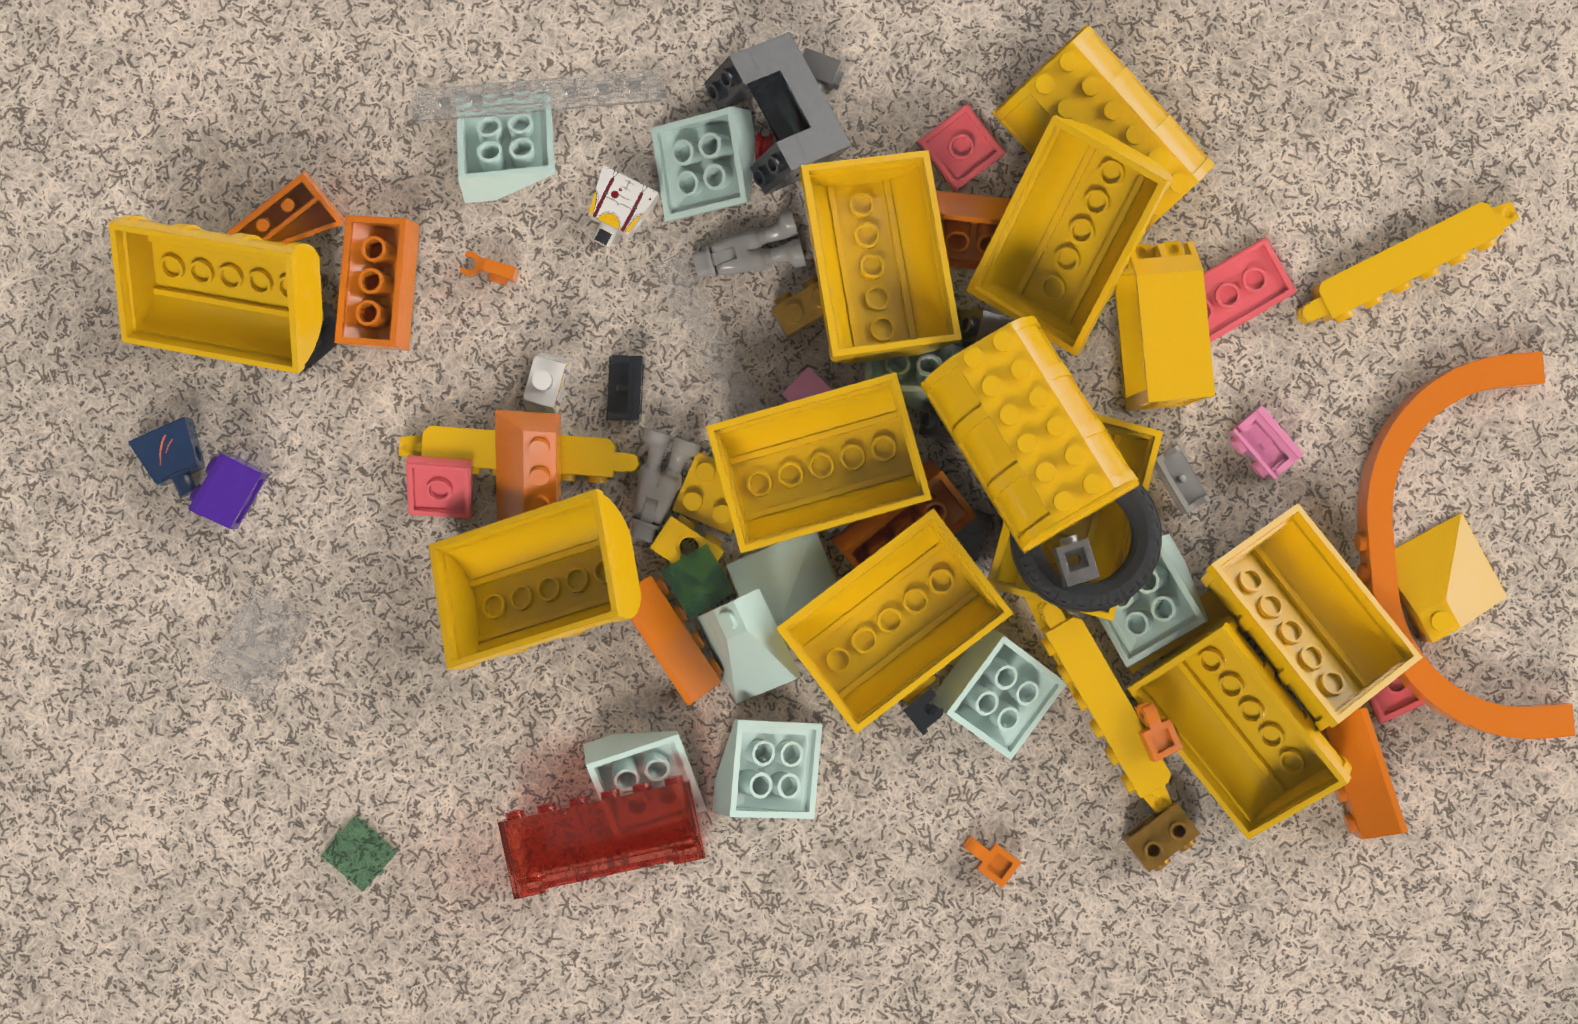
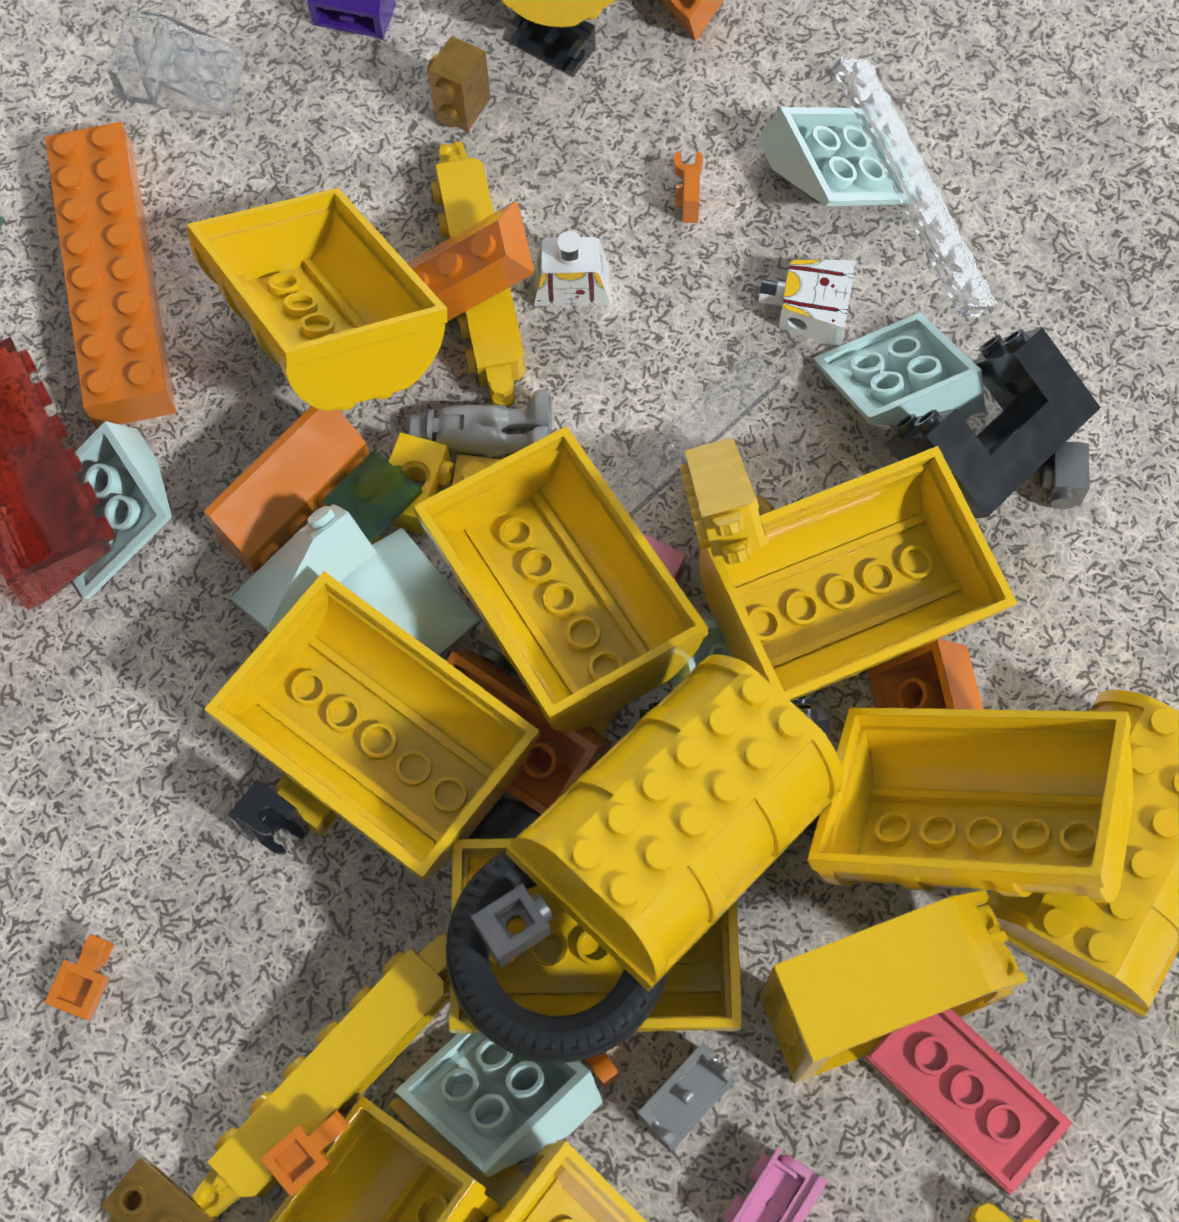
camera: 80 degrees right, 20 degrees down
orange slope [335,215,420,351] -> none
coral tile [406,455,473,519] -> none
black hinge [606,355,644,422] -> none
light grey piece [692,208,807,278] -> none
light aqua slope [712,719,822,819] -> none
coral tile [916,103,1006,193] -> none
light aqua slope [931,629,1067,760] -> none
none -> orange brick [45,121,177,430]
none -> pearl gold brick [427,36,491,132]
none -> yellow hinge [680,439,769,565]

